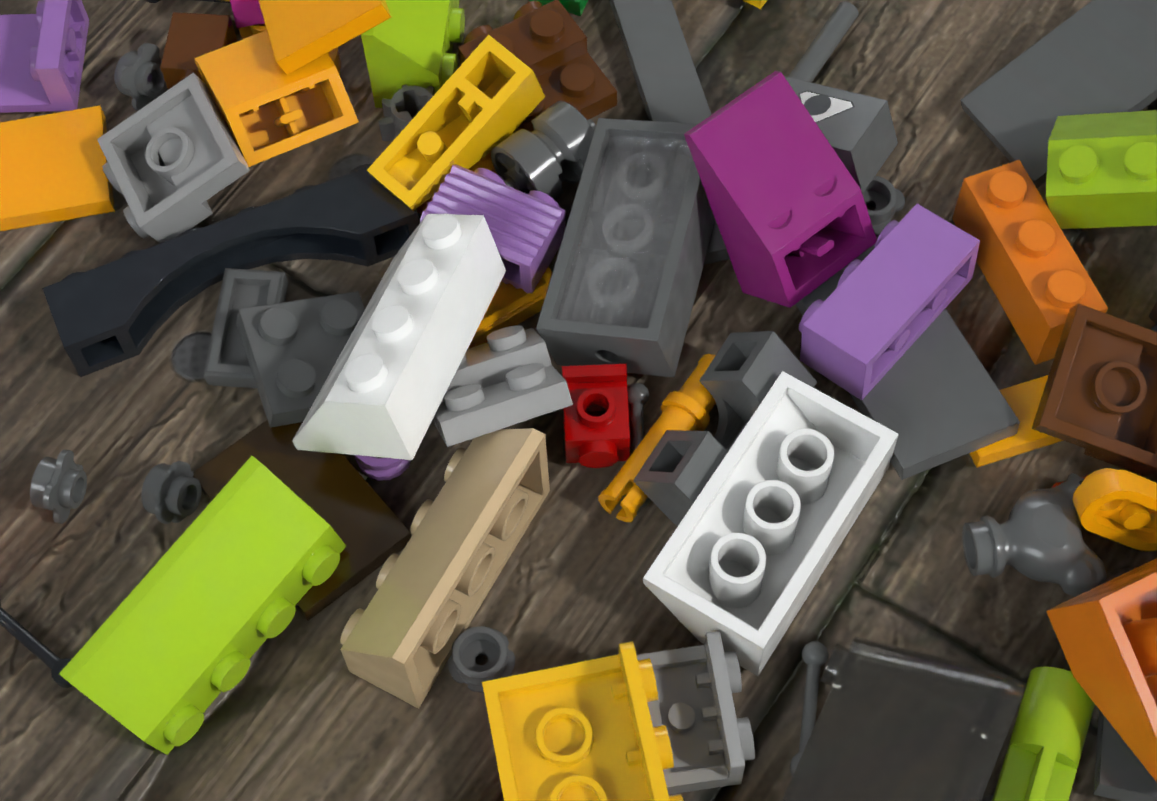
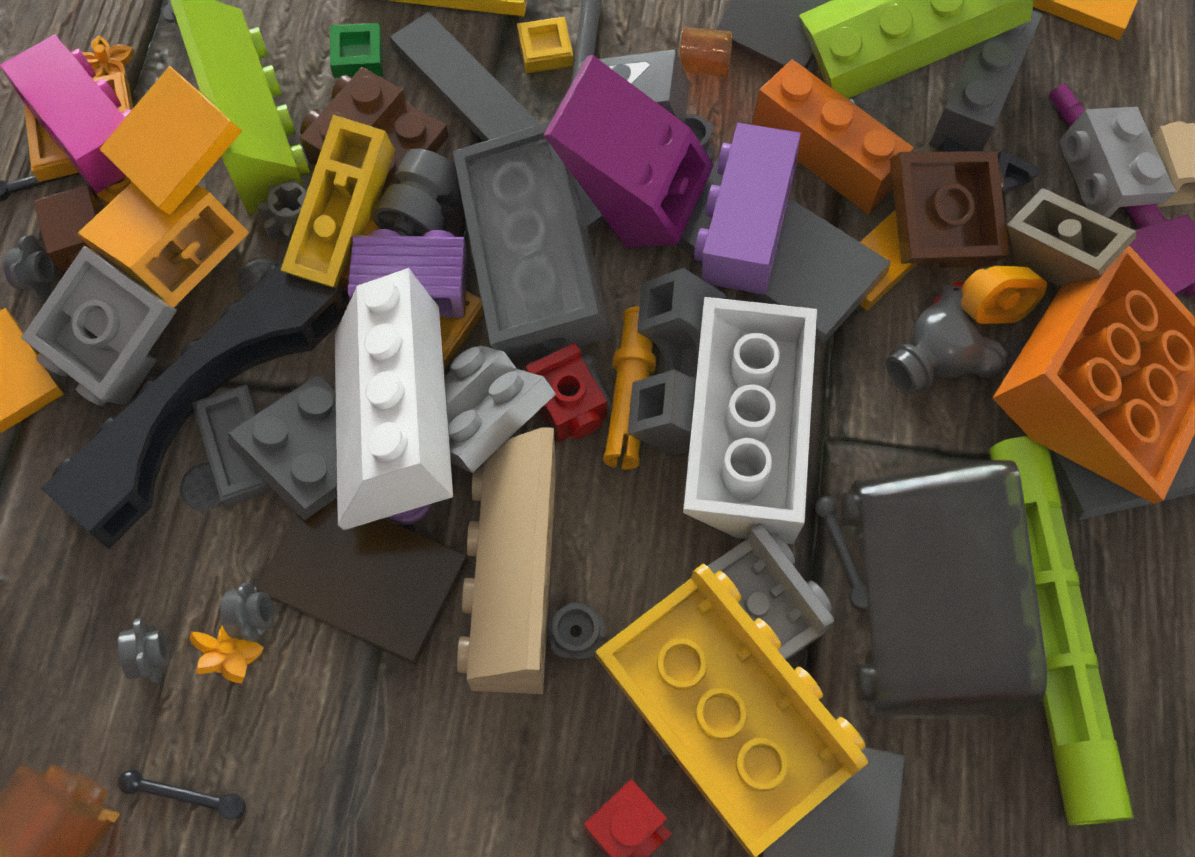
camera: 30 degrees left, 5 degrees up
lime slope [59,456,346,755] -> none
none -> light orange plant [189,625,264,684]
none -> yellow tile [517,16,574,74]
none -> clear orange beam [679,26,732,77]

